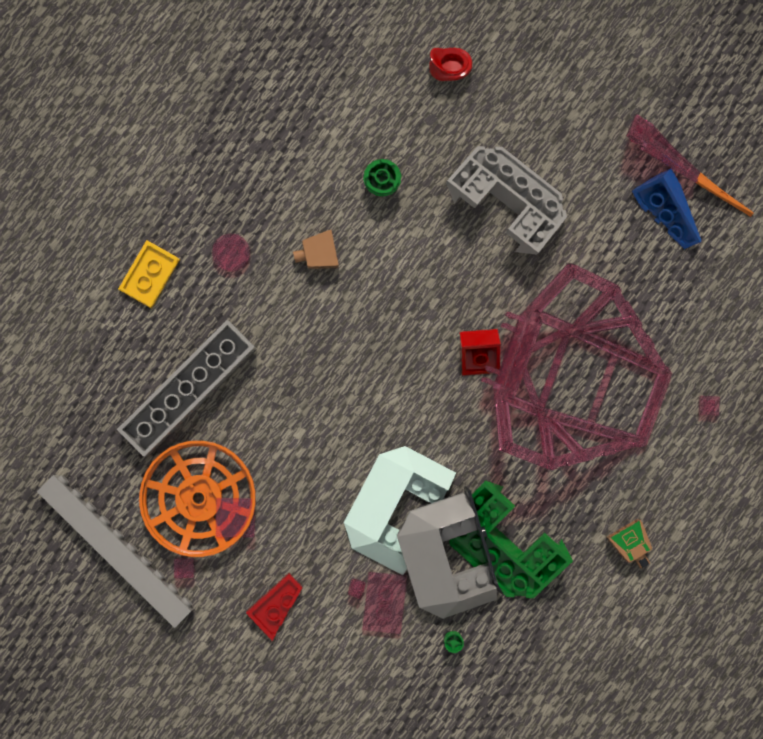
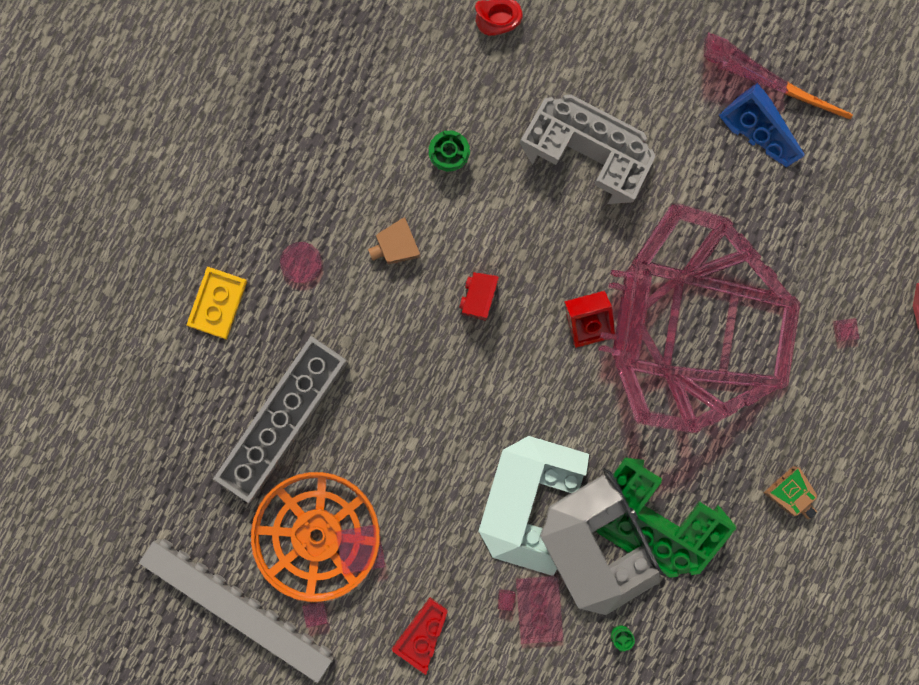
camera: 15 degrees left, 0 degrees up
none -> red slope [459,272,499,321]

